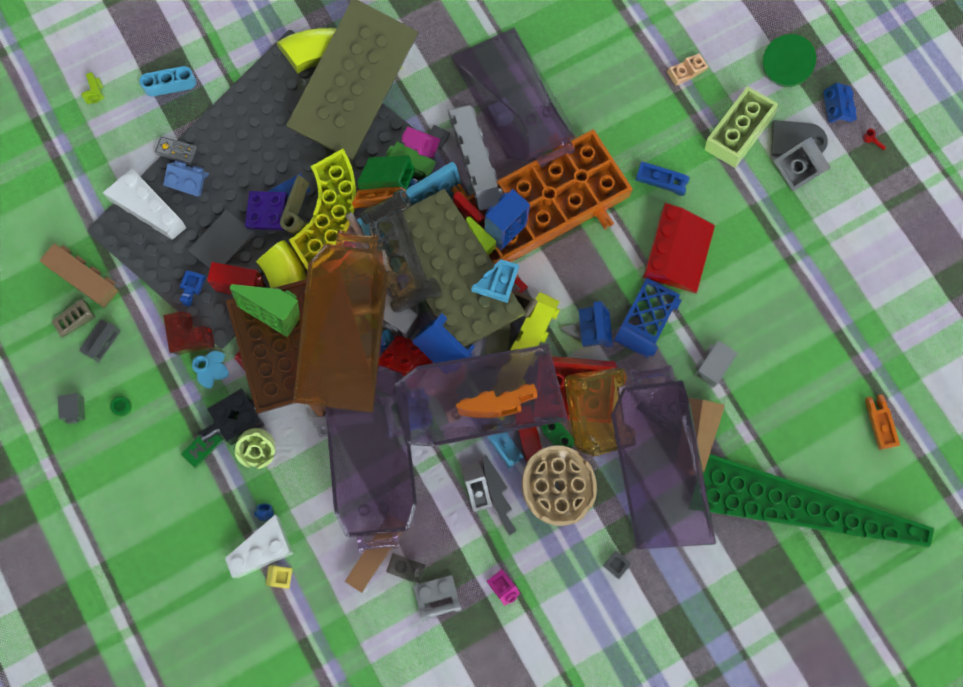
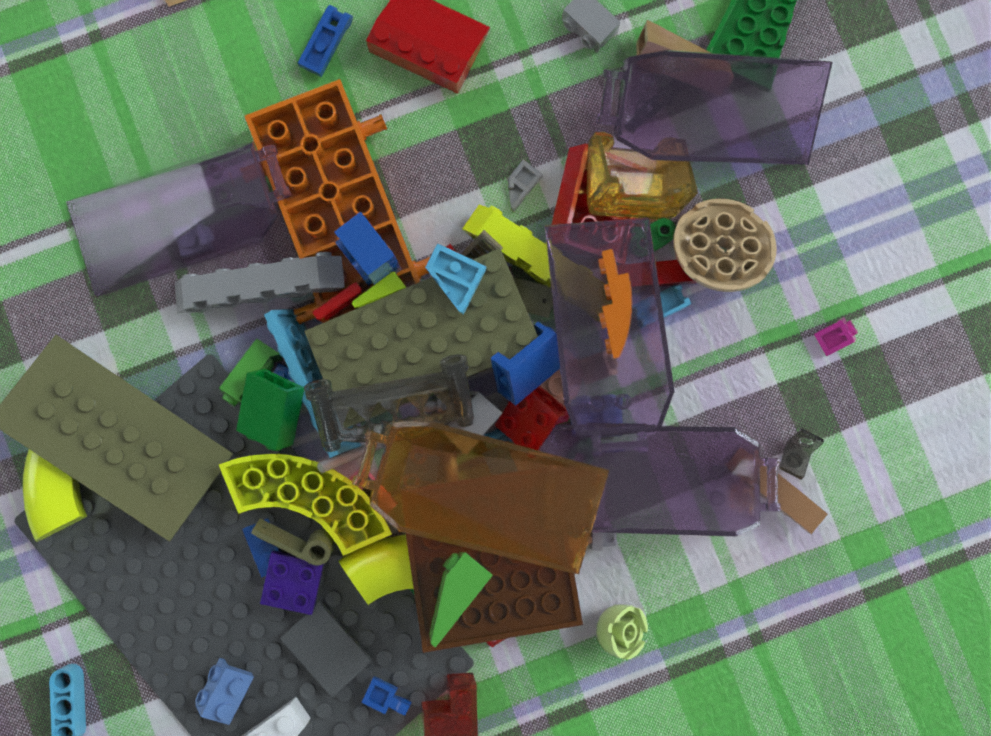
camera: 80 degrees left, 10 degrees up
tile [154,136,197,165] -> none
green tile [181,434,224,469] -> none
medium azure plate [192,351,229,389] -> none
black brick [198,388,265,445] -> none
red brick [207,262,266,295] -> none
white wedge [225,515,293,578] -> none
blue plate [254,503,274,521] -> none
light yellow slope [265,565,293,589] -> none
orange hinge [352,187,406,208] -> none
dark pink window [402,127,441,159] -> none
light grey plate [413,575,462,622] -> none
dark grey plate [429,125,450,150] -> none
light grey slope [461,462,492,512] -> none
dark grey slope [482,455,517,536] -> none
blue bracket [578,301,614,348] -> none
dark grey plate [603,551,632,579] -> none
blue piece [614,278,682,358] -> none

